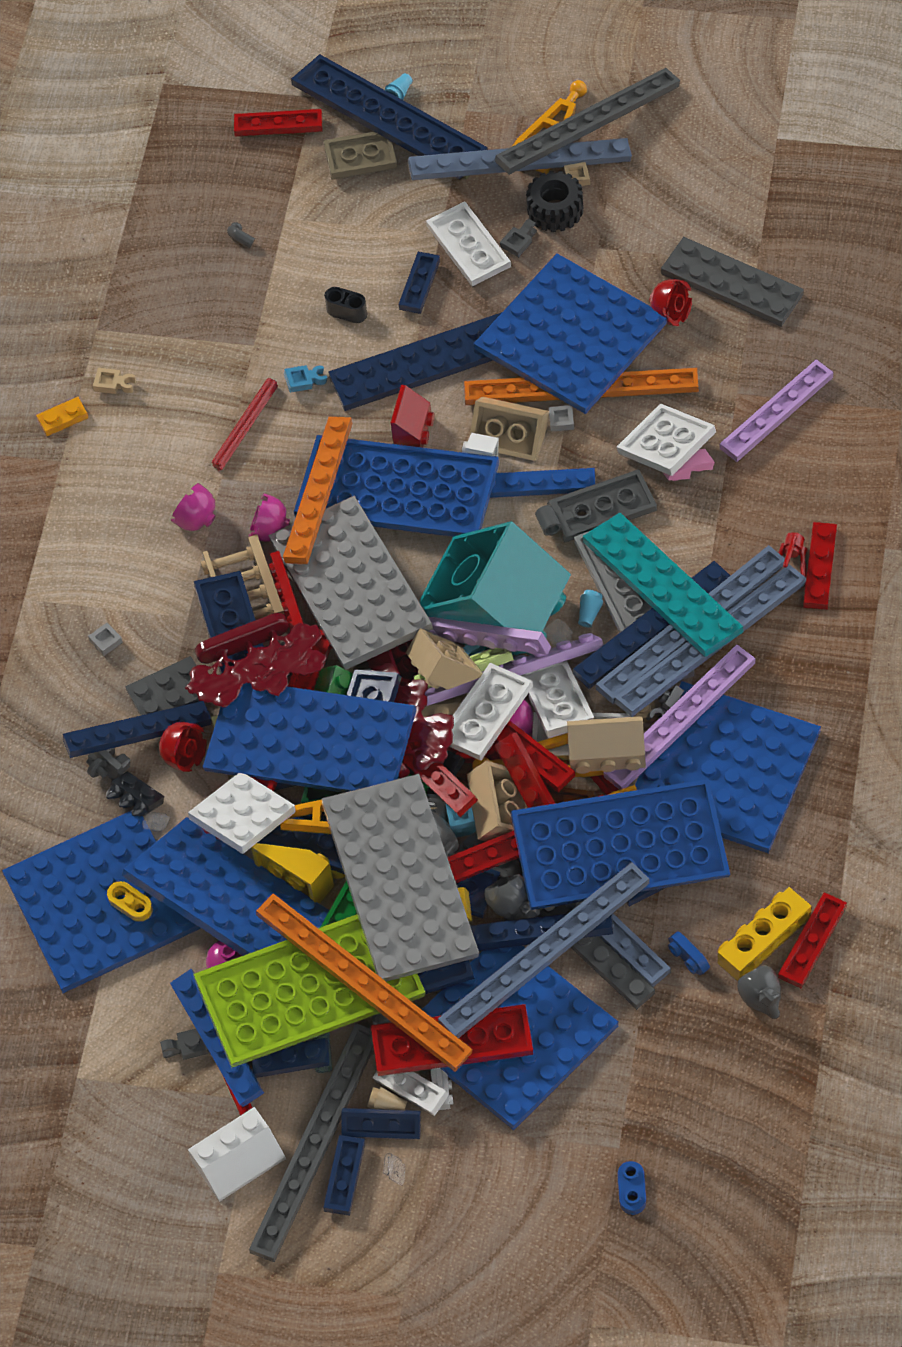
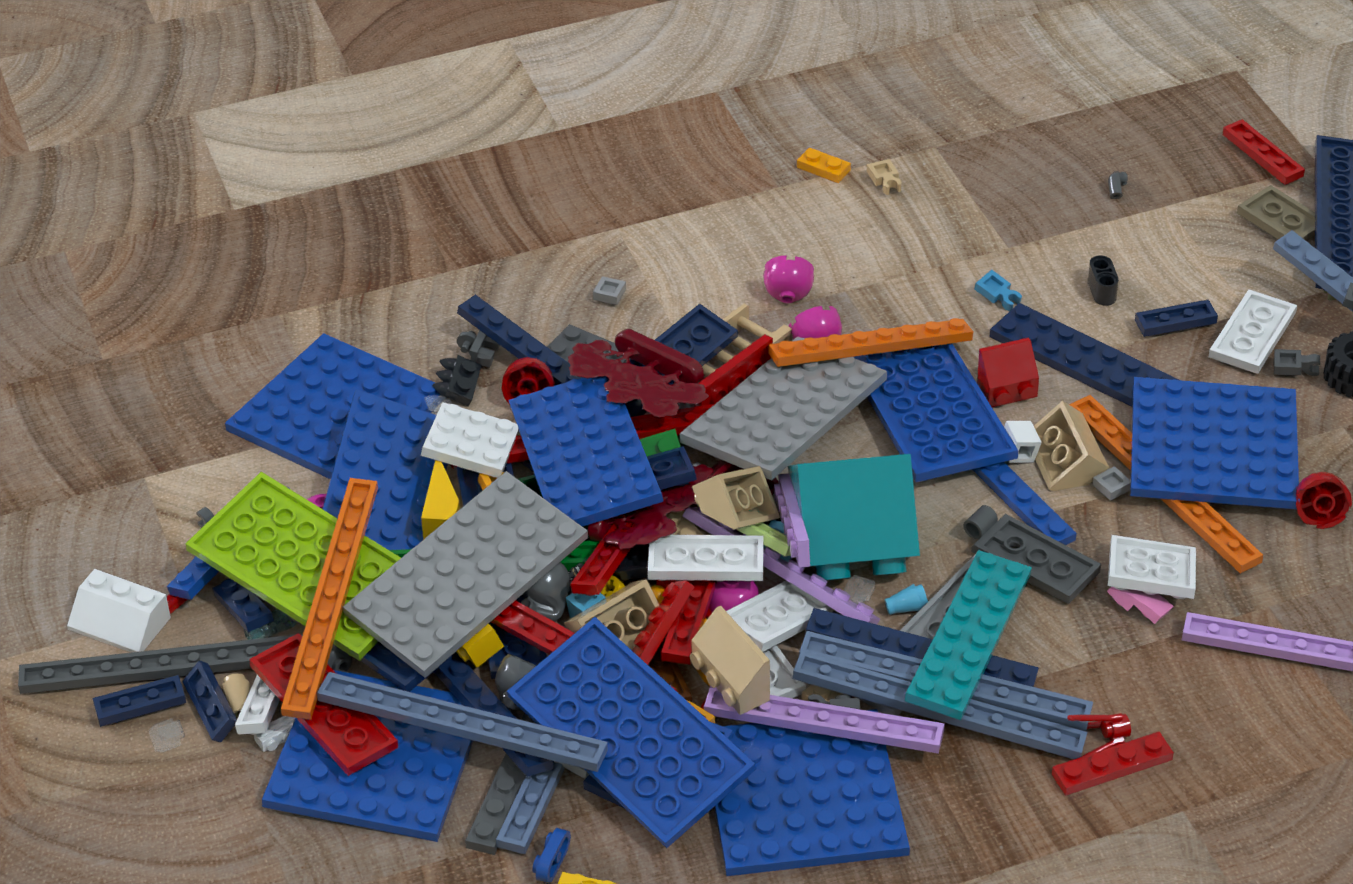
camera: 55 degrees right, 15 degrees down
yellow plate [107,881,153,922] -> none
red axle [212,378,278,470] -> none

